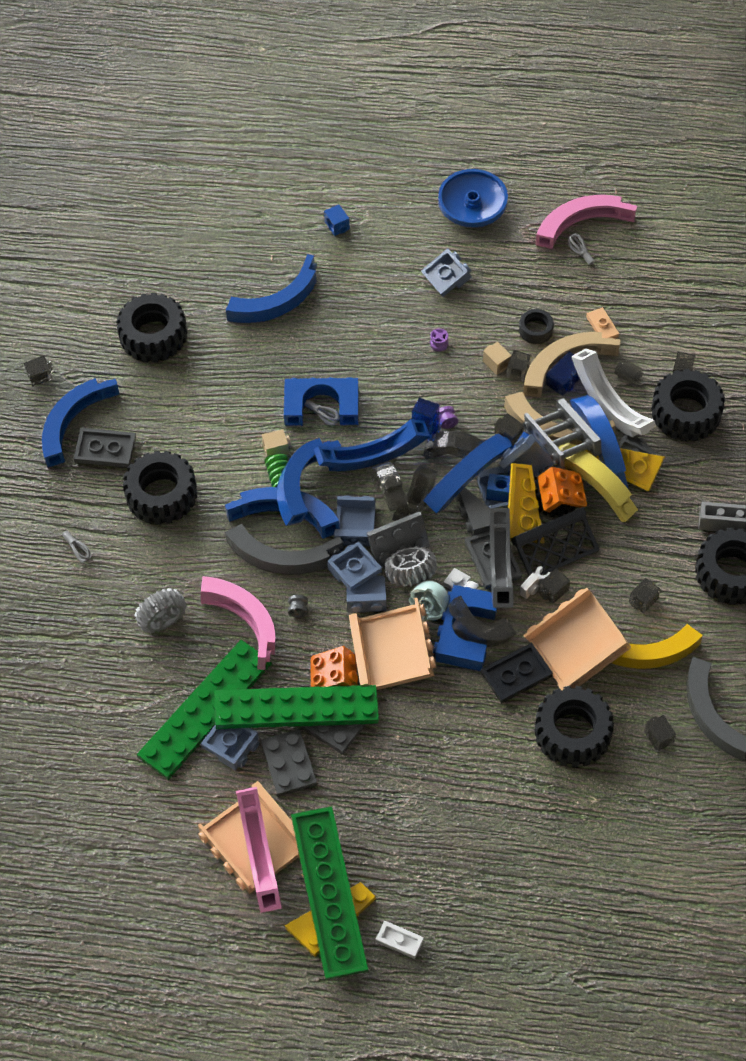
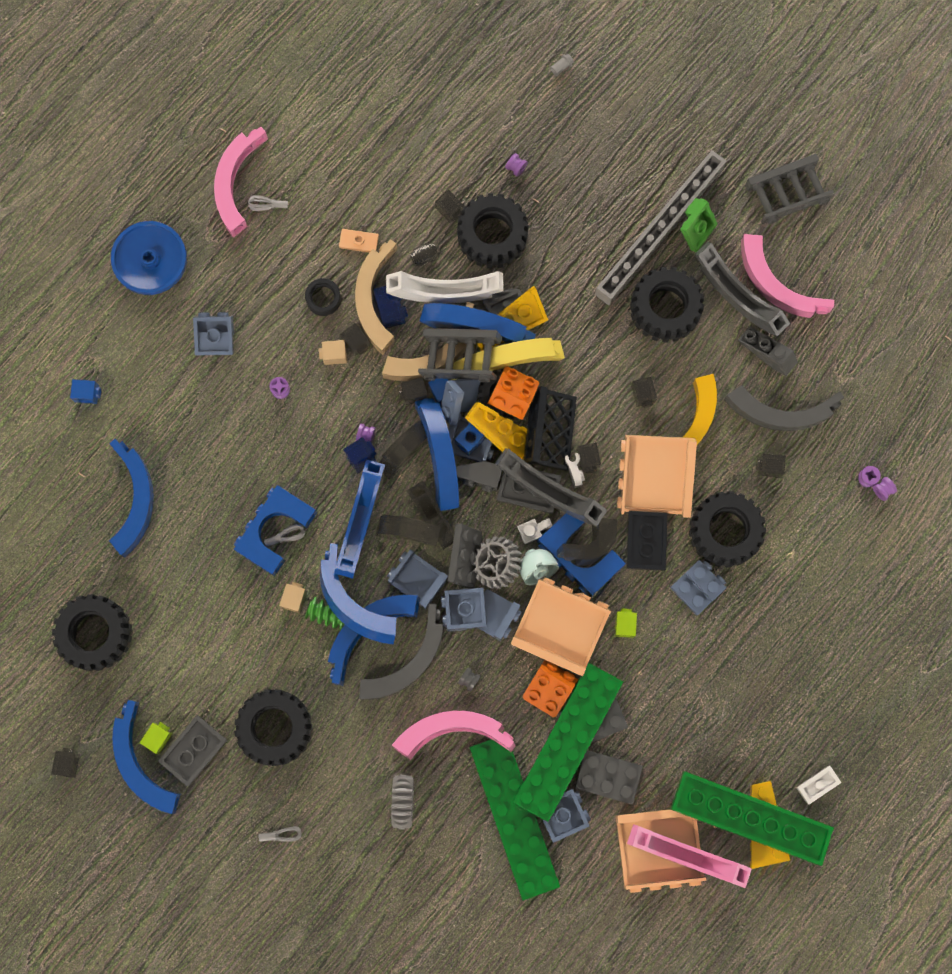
camera: 60 degrees left, 20 degrees up
none -> lime brick [140,722,172,754]
none -> lime brick [614,608,637,638]
none -> sand blue plate [670,560,726,616]
none -> medium lavender wheel [858,466,881,487]
none -> medium lavender wheel [873,477,897,501]

